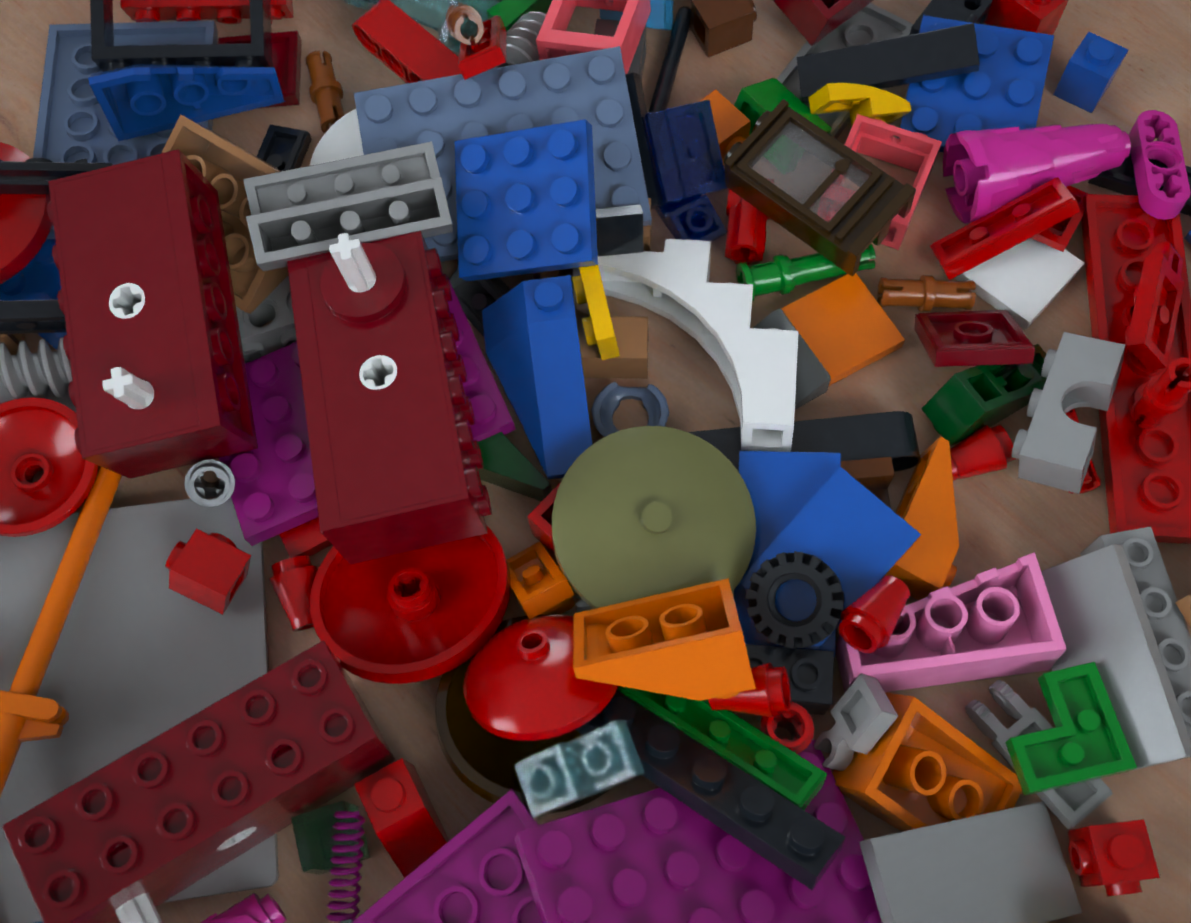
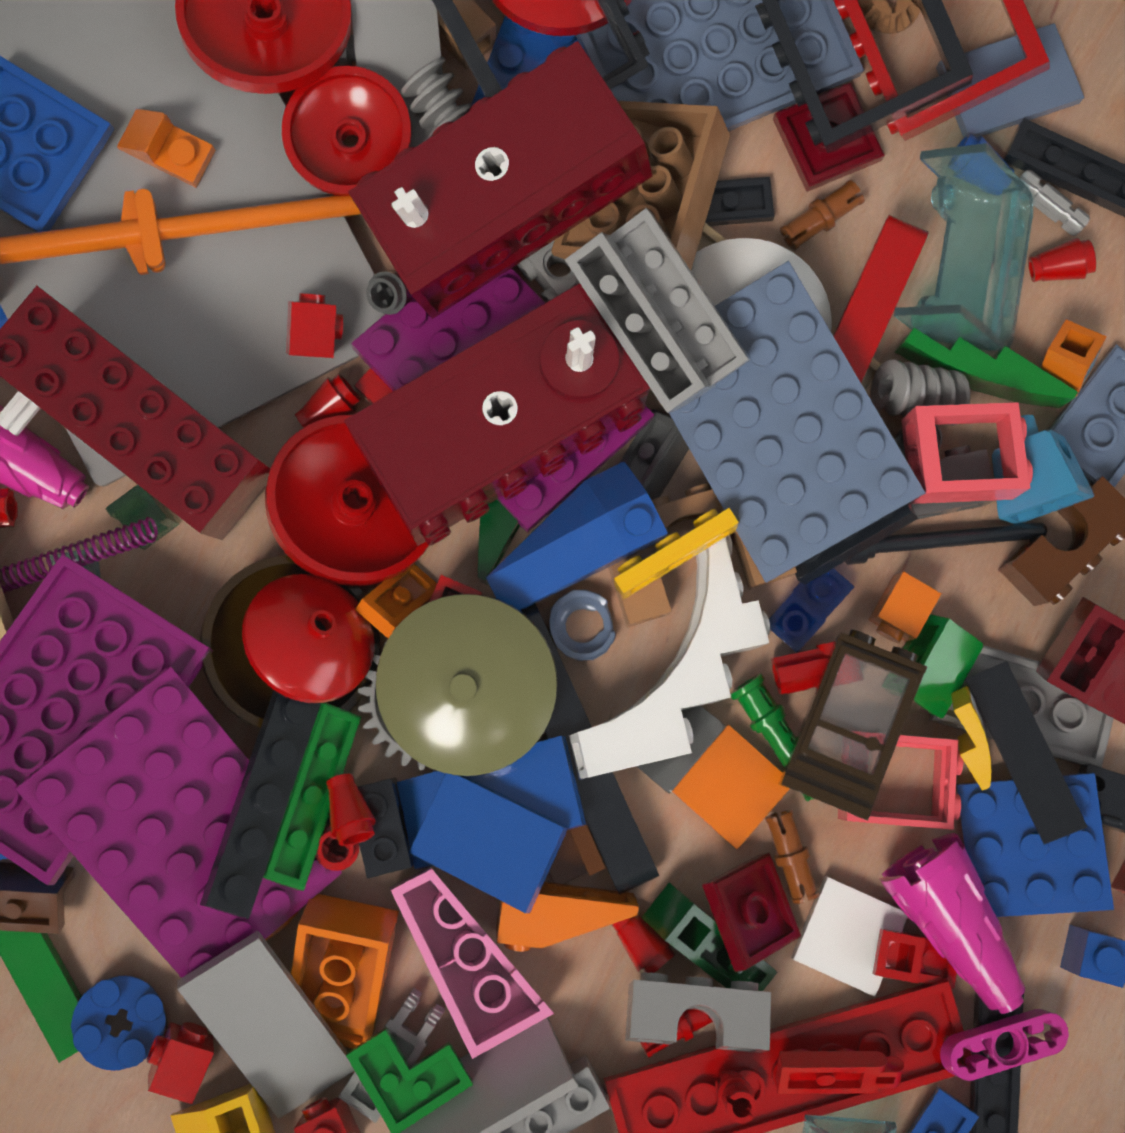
camera: 55 degrees right, 15 degrees up
blue wedge [88,64,285,141] -> none
red slope [354,758,449,878] -> none
dark orange pin [446,3,484,45] -> none
blue plate [454,119,598,282] -> none
red tile [458,15,506,80] -> none
clear light blue slope [514,720,645,818] -> none
orange slope [573,578,756,701] -> none
black tile [596,204,644,257] -> none
clear blue plate [644,100,728,204] -> none
black tyre [746,551,845,649] -> none
light grey plate [814,673,898,771] -> none
red cone [839,576,910,653] -> none
red tile [930,177,1080,280] -> none

